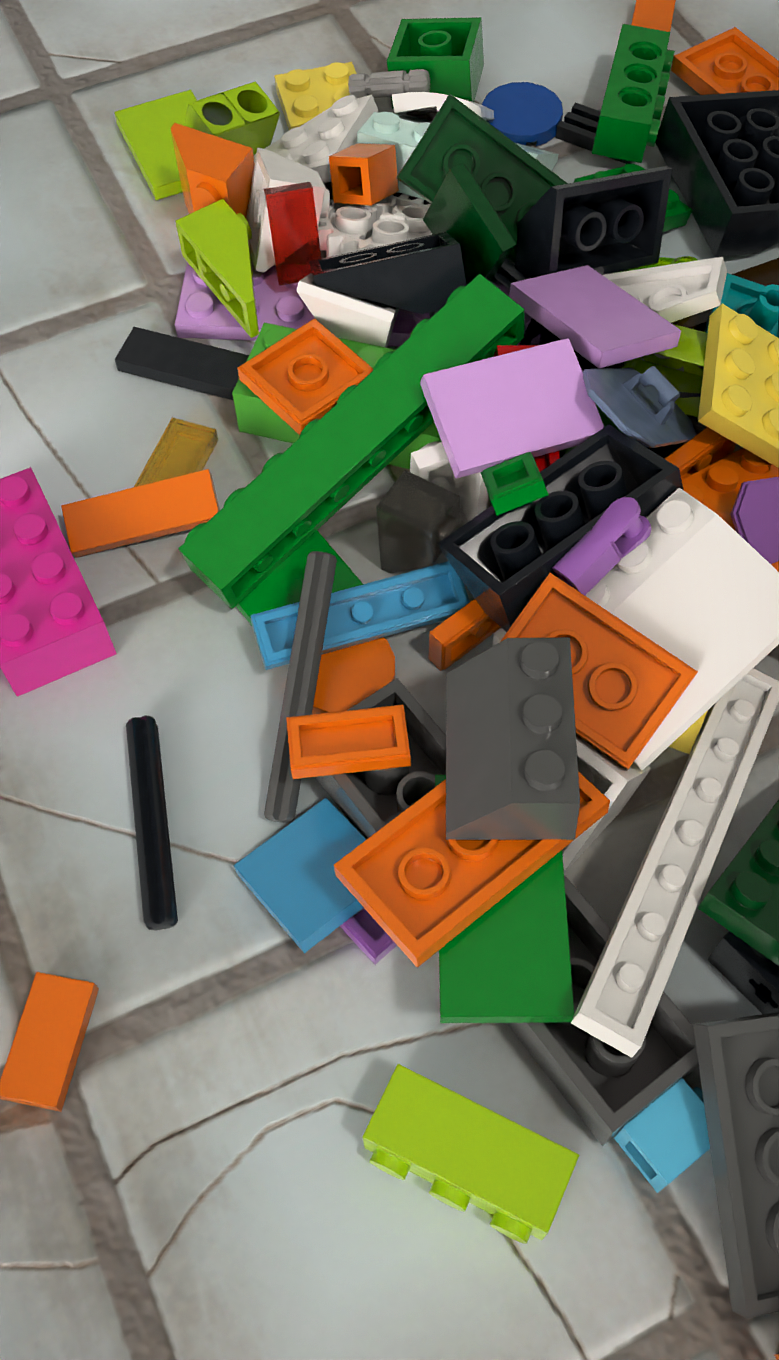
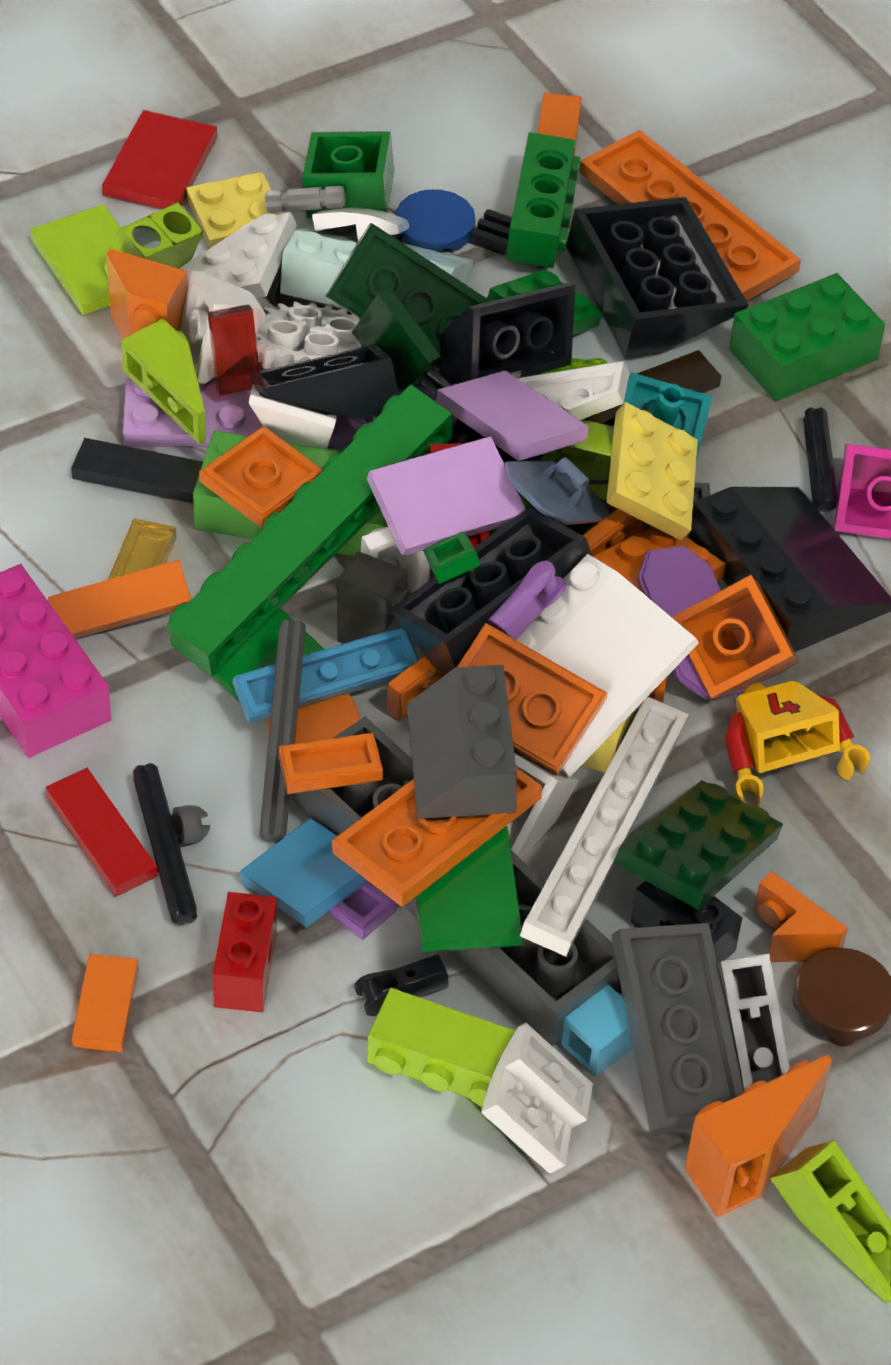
camera: 10 degrees left, 10 degrees down
orange brick [329,143,399,205] -> none
none -> red tile [45,767,158,897]
none -> red tile [102,110,218,209]
none -> dark grey hinge [172,805,210,845]
none -> red brick [213,892,277,1013]
none -> black bar [354,954,449,1016]
none -> white slope [481,1023,593,1174]

